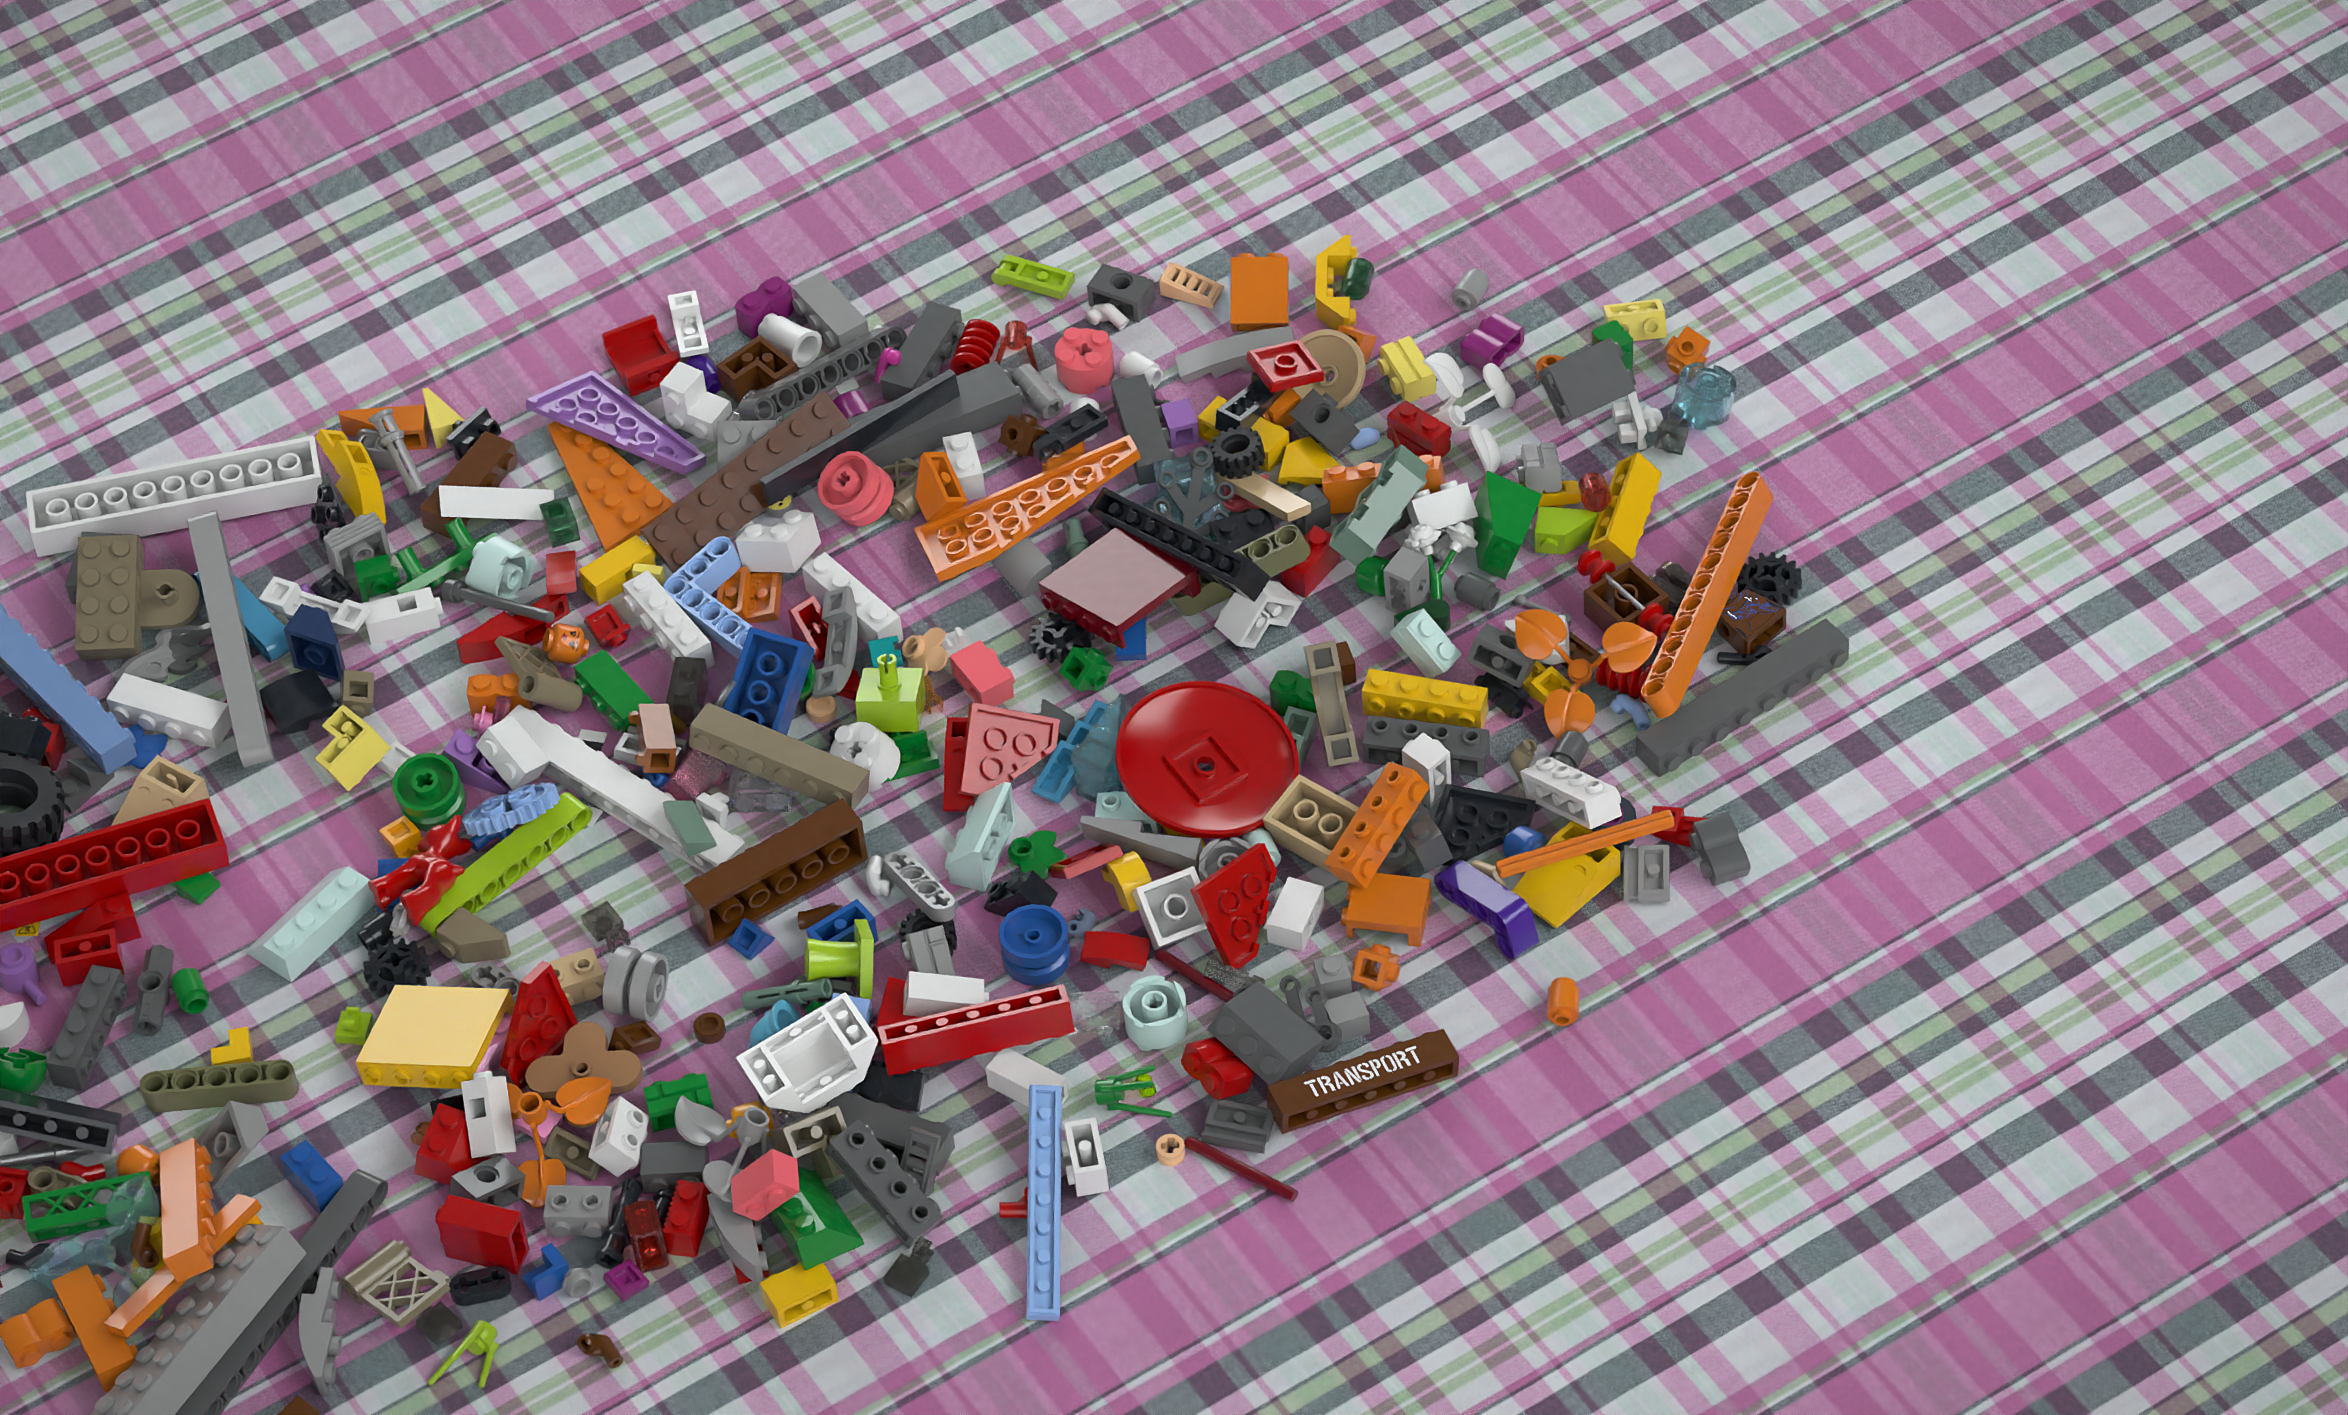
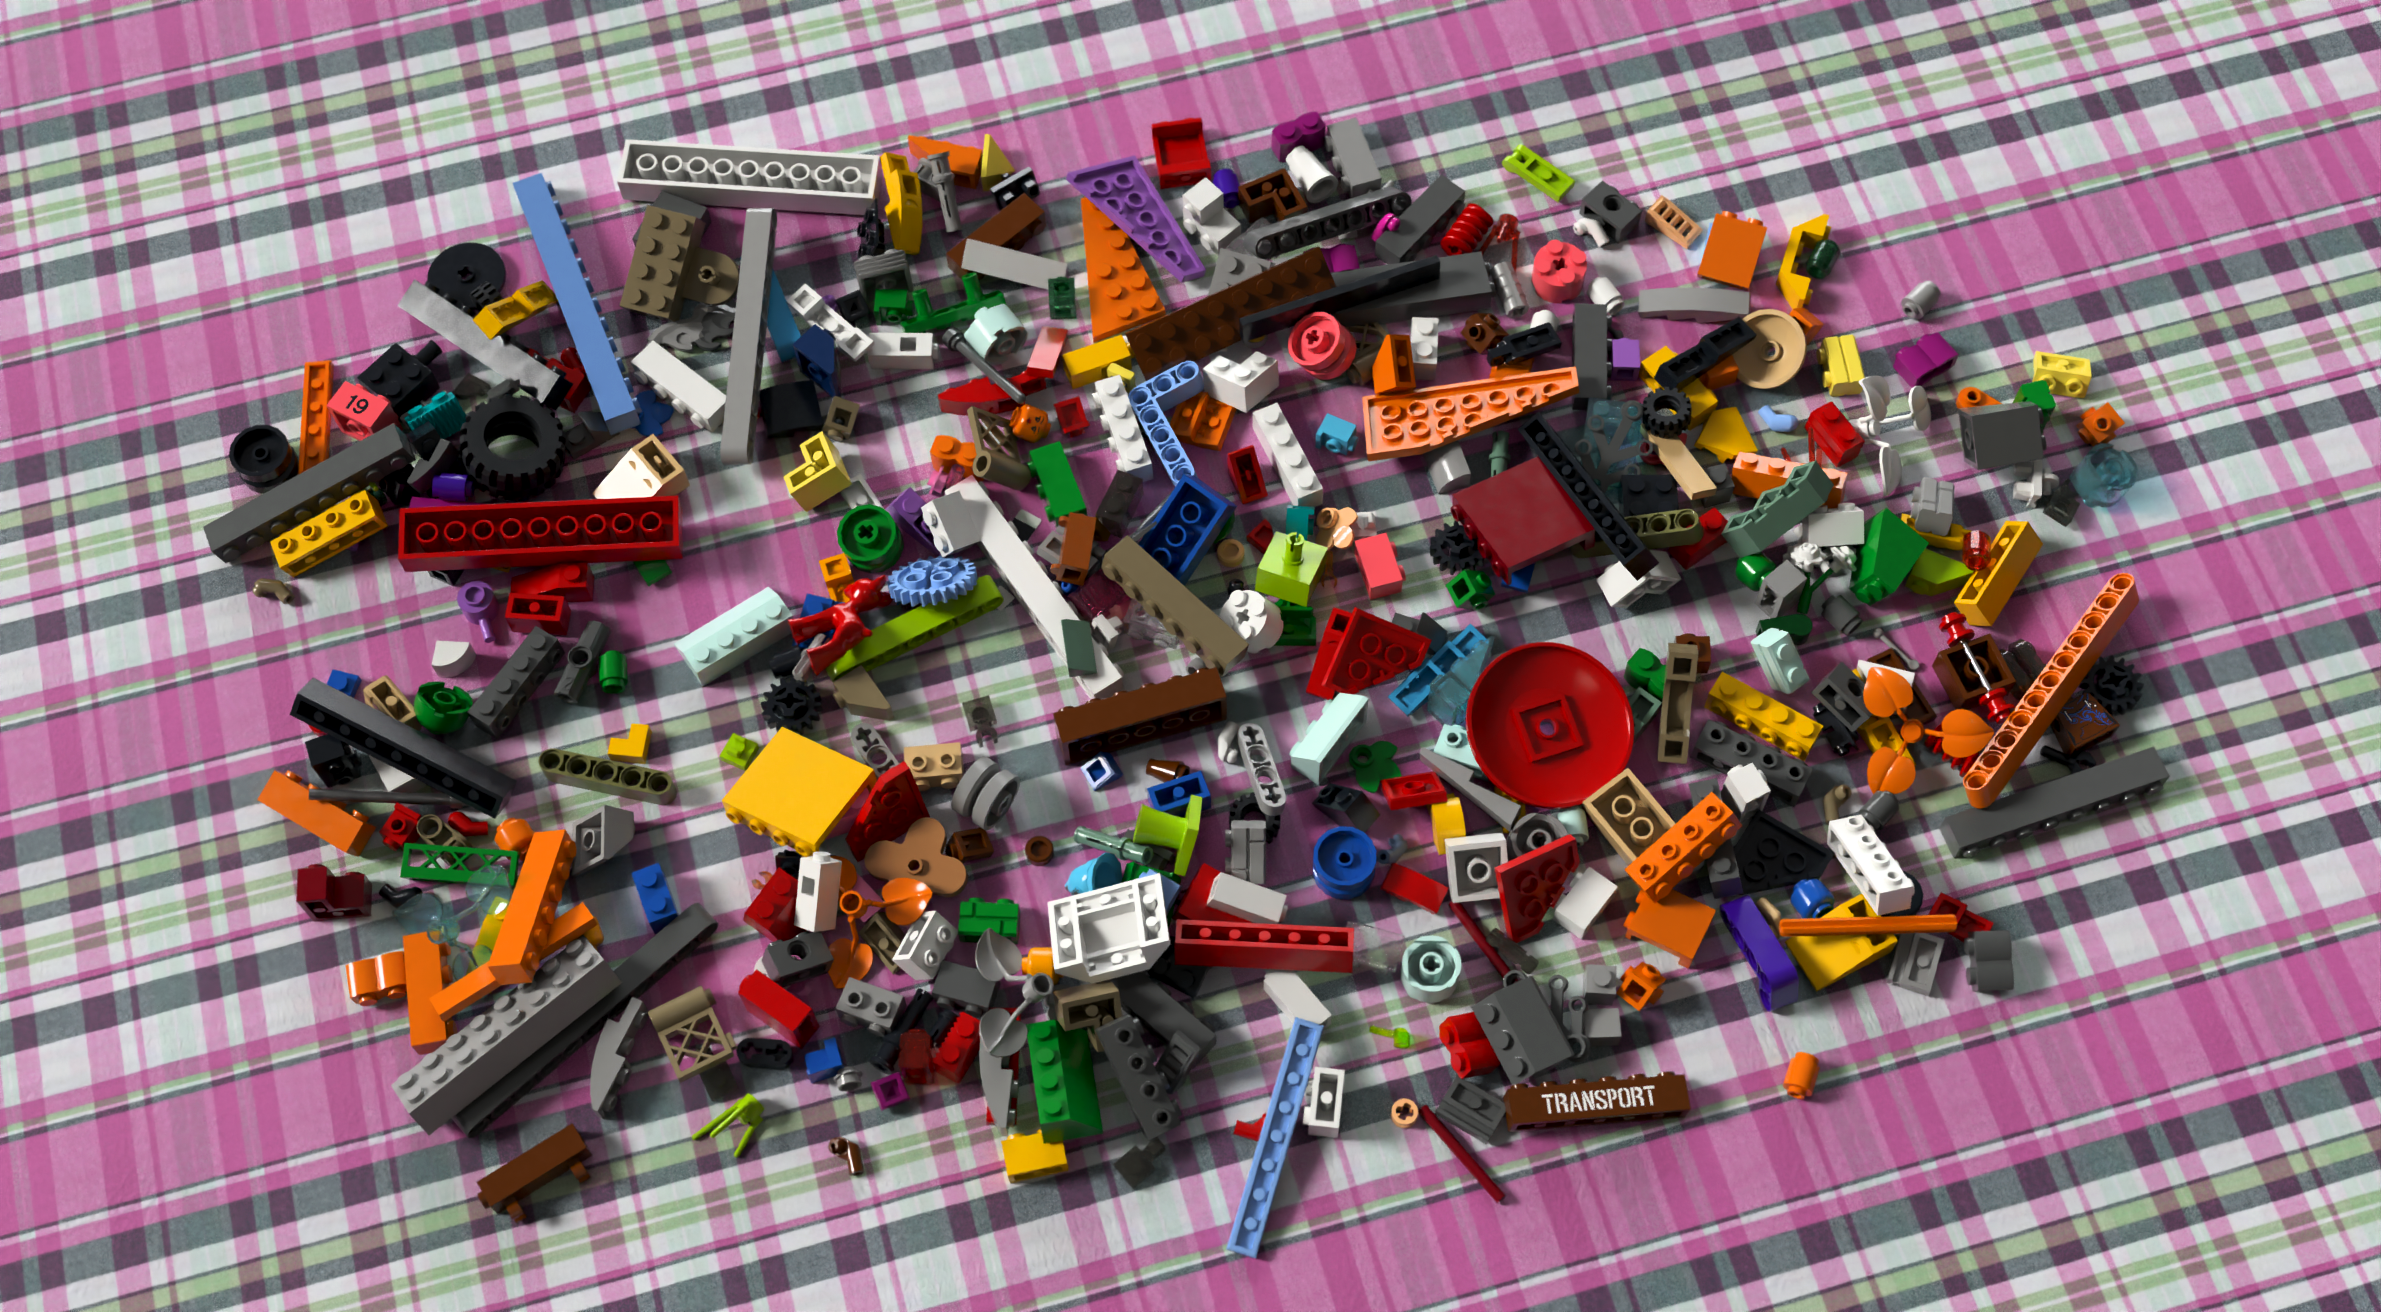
camera: 15 degrees right, 15 degrees up
reddish brown arm [130,1222,159,1269] -> none
white slope [668,290,709,358] -> none
coral brick [731,1149,800,1221] -> none
light grey slope [812,586,858,699] -> none
green plant [1094,1065,1172,1118] -> none
red tile [1246,340,1325,393] -> none
dark grey brick [1289,389,1360,457] -> none
light blue arm [1611,694,1651,730] -> none
none -> medium azure brick [1315,413,1359,455]

